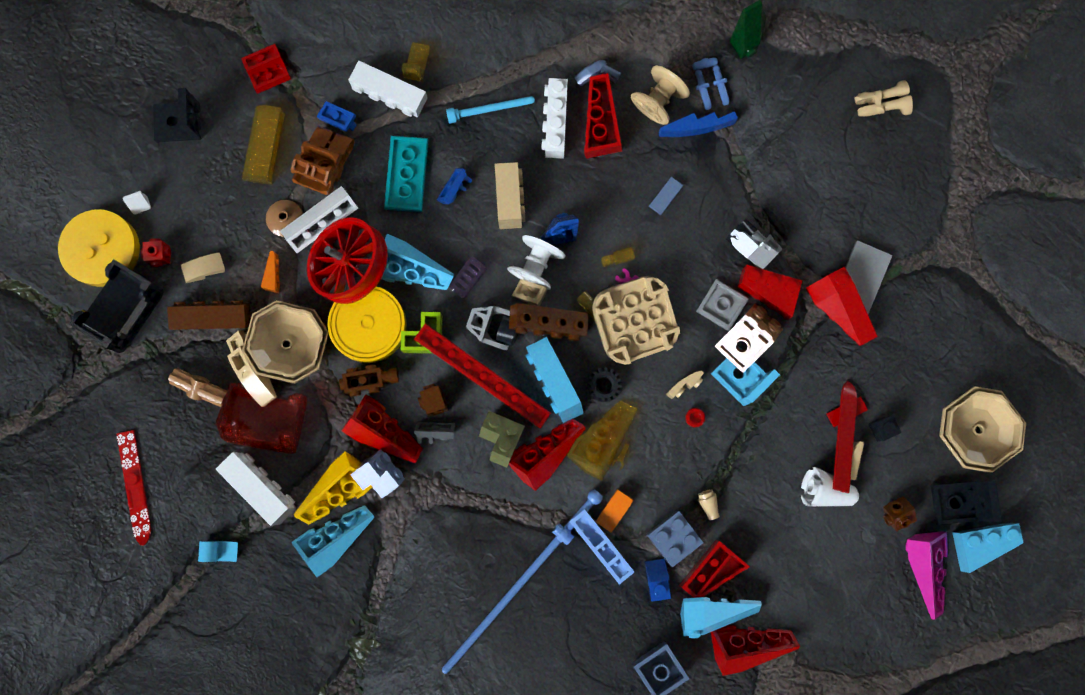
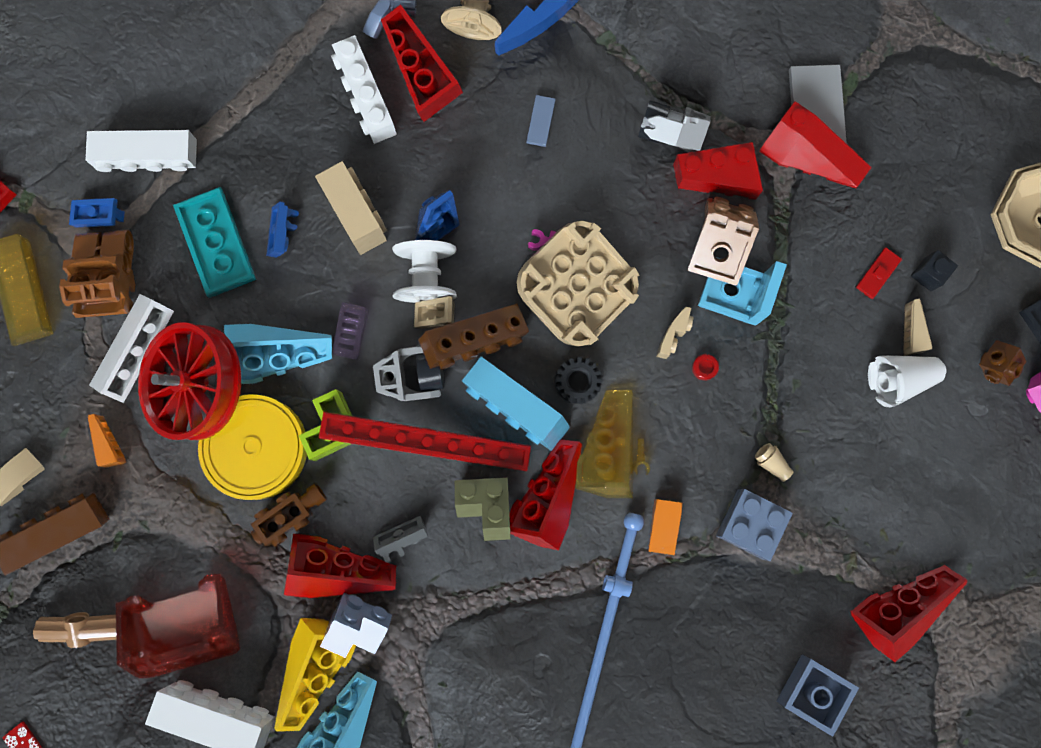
camera: 25 degrees left, 0 degrees up
tan slope [226,330,277,407] -> none
tan rock [242,300,329,384] -> none
medium nougat dish [266,200,303,237] -> none
clear yellow bracket [402,42,430,82] -> none
reddish brown brick [418,384,449,417] -> none
medium azure piece [446,96,535,124] -> none
light blue slope [570,509,634,585] -> none
clear yellow bar [577,291,596,322] -> none
clear yellow bar [601,247,635,267] -> none
blue slope [645,559,671,602] -> none
red wedge [679,540,750,598] -> none
medium azure wedge [680,597,762,638] -> none
light grey tile [696,279,749,331] -> none
red piece [833,382,857,494] -> none

